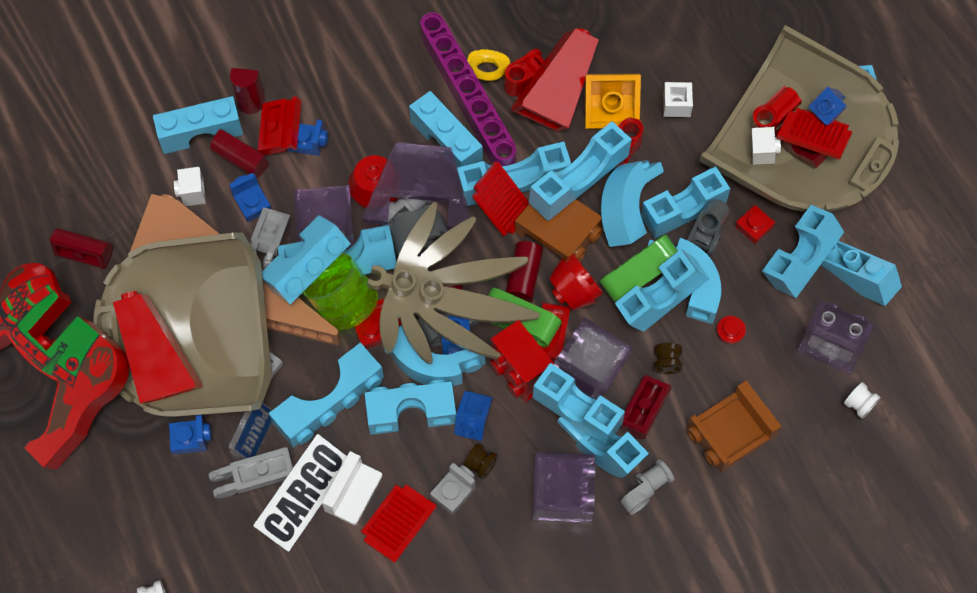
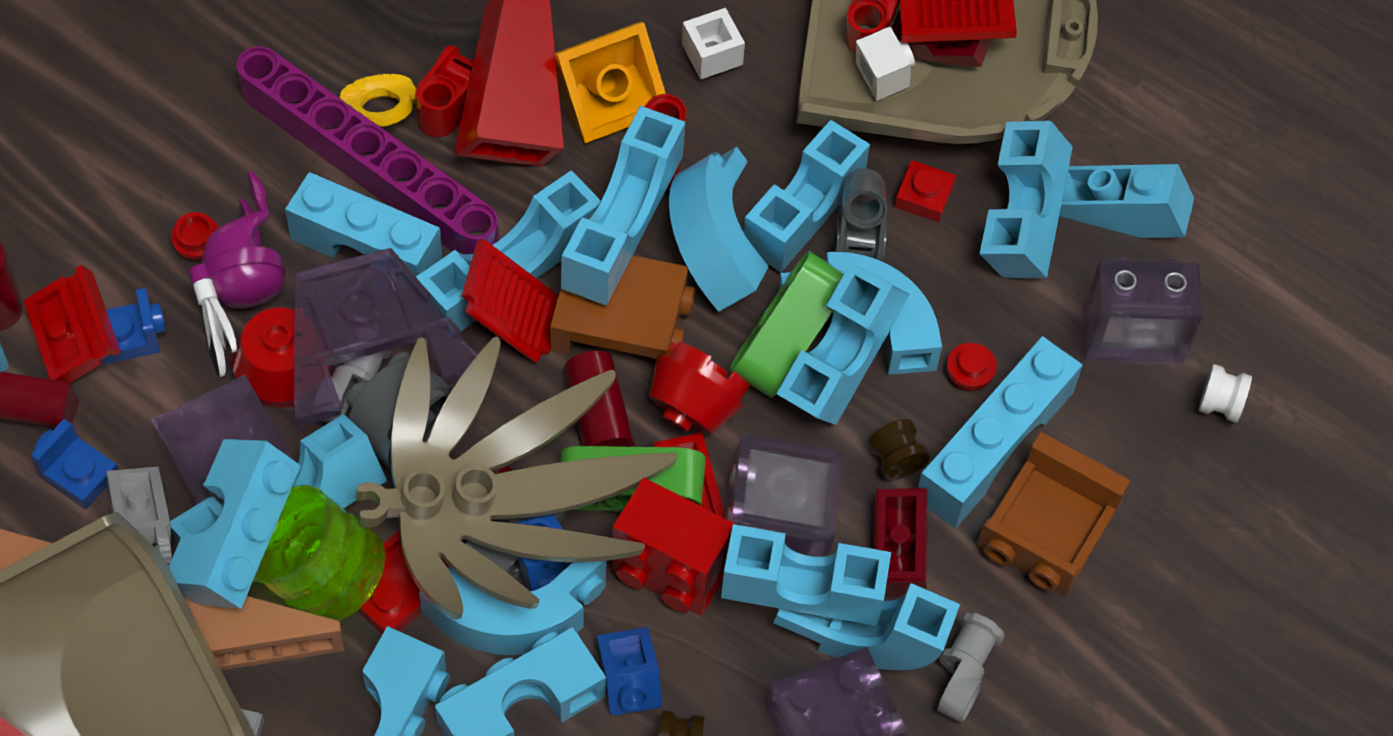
camera: 30 degrees left, 5 degrees down
none -> red plate [171,212,219,260]
none -> magenta hair [189,171,286,377]
none -> medium azure arch [918,336,1083,529]

